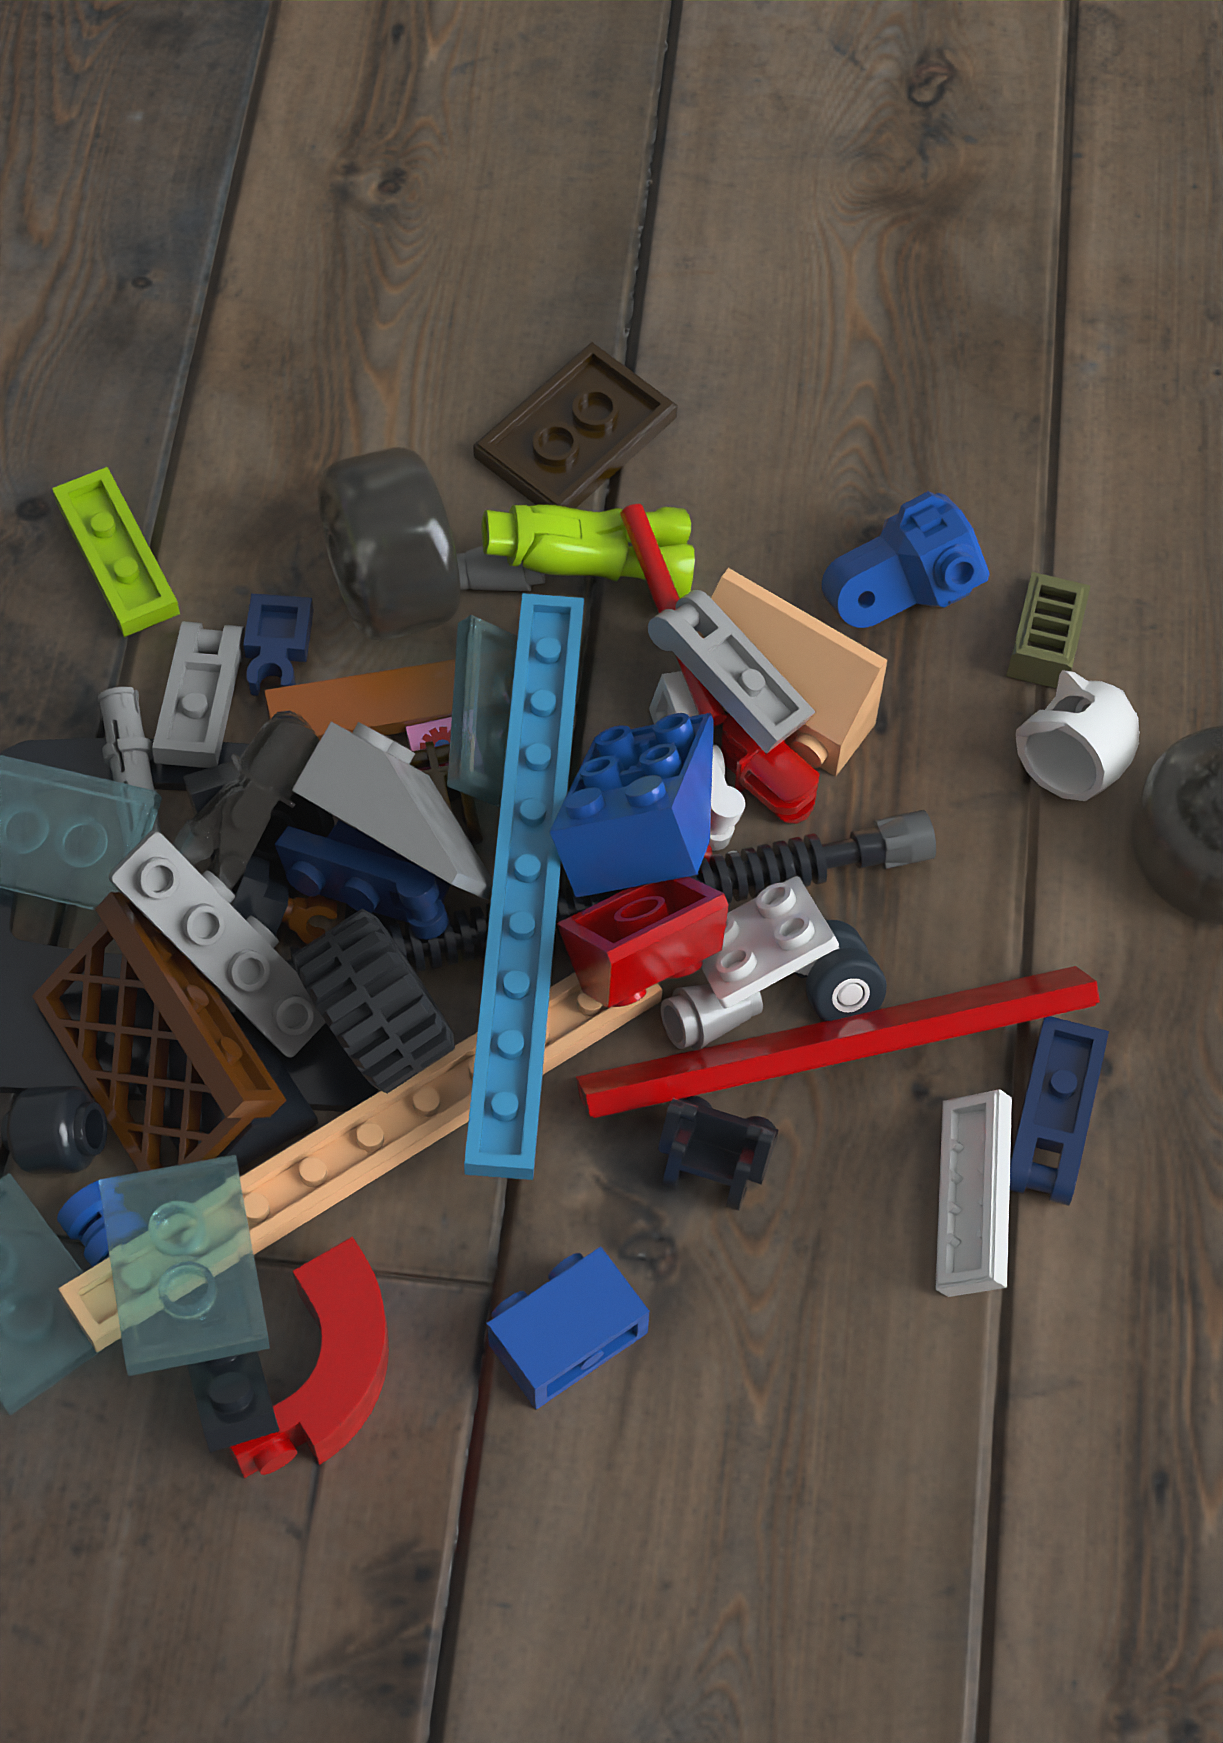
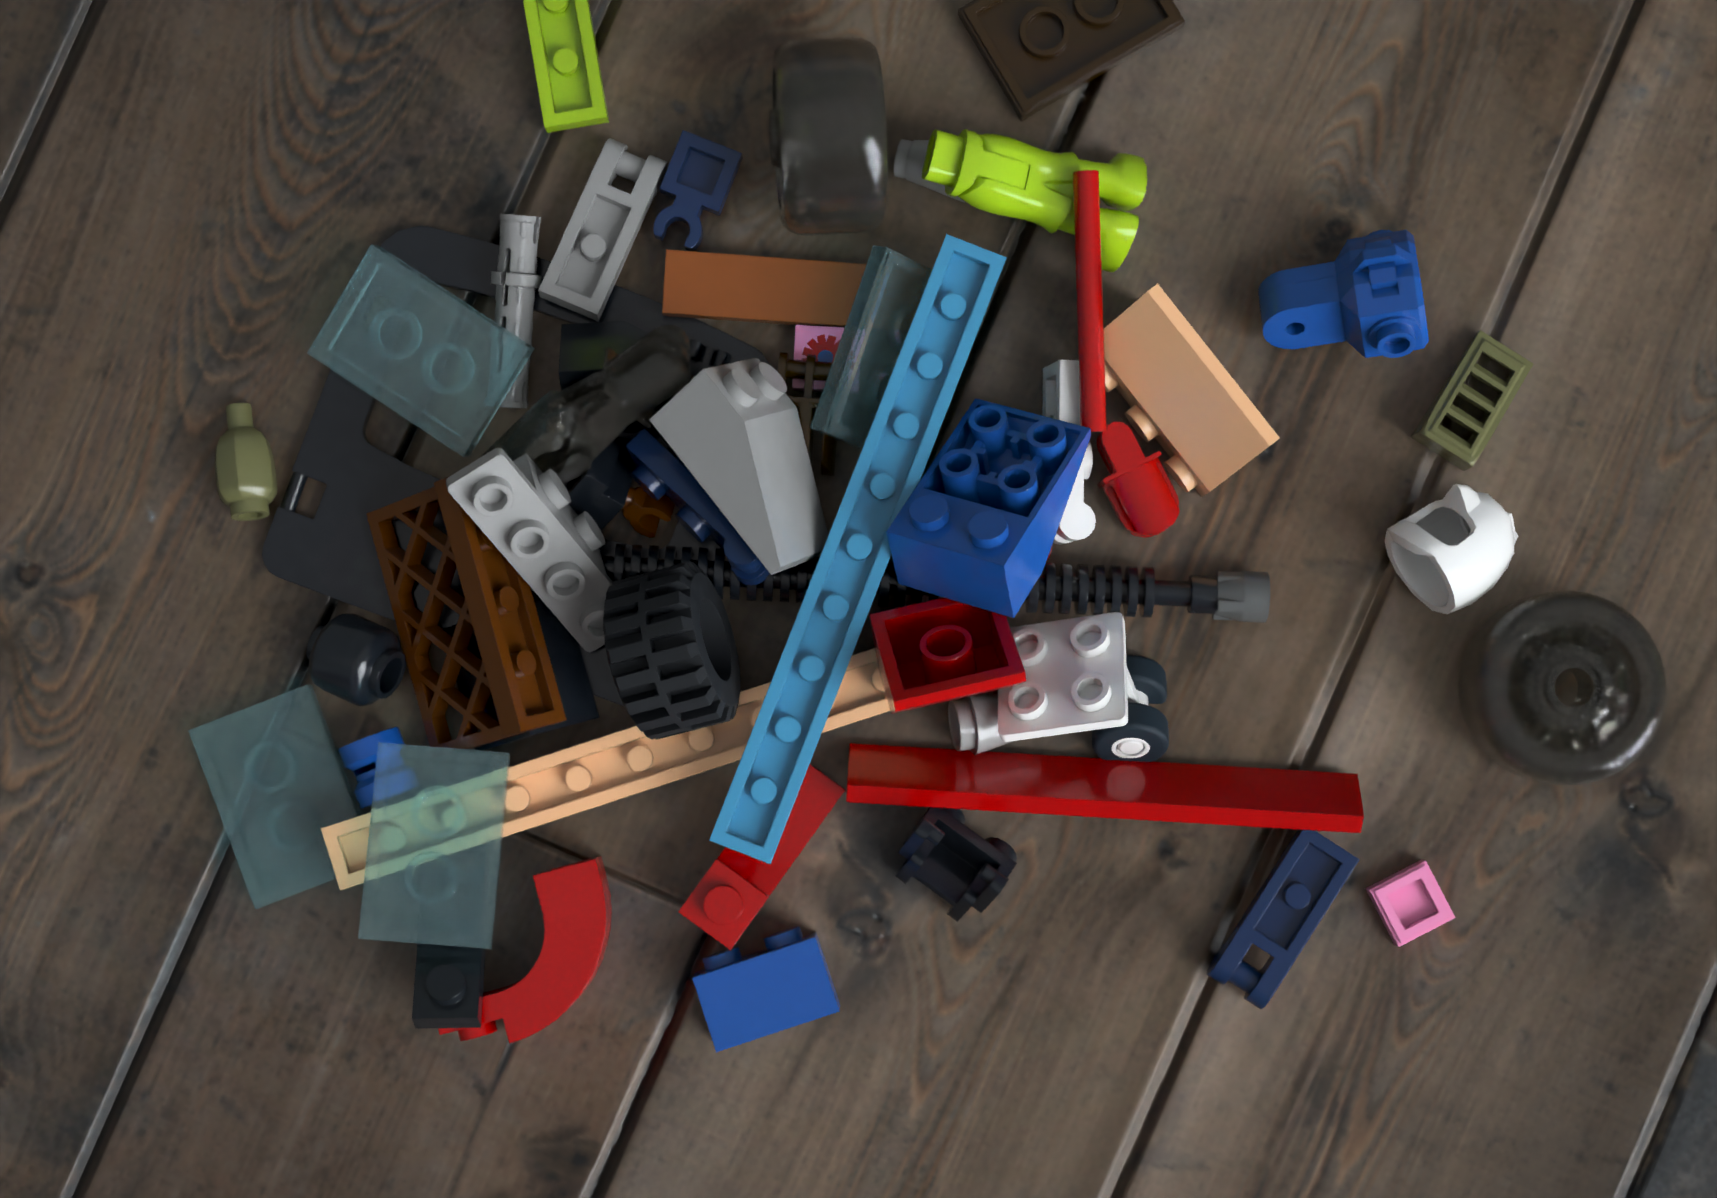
camera: 20 degrees right, 25 degrees up
light grey plate [648,590,815,754] -> none
white plate [936,1089,1012,1297] -> none
none -> red slope [678,764,846,950]
none -> bright pink tile [1365,859,1456,947]

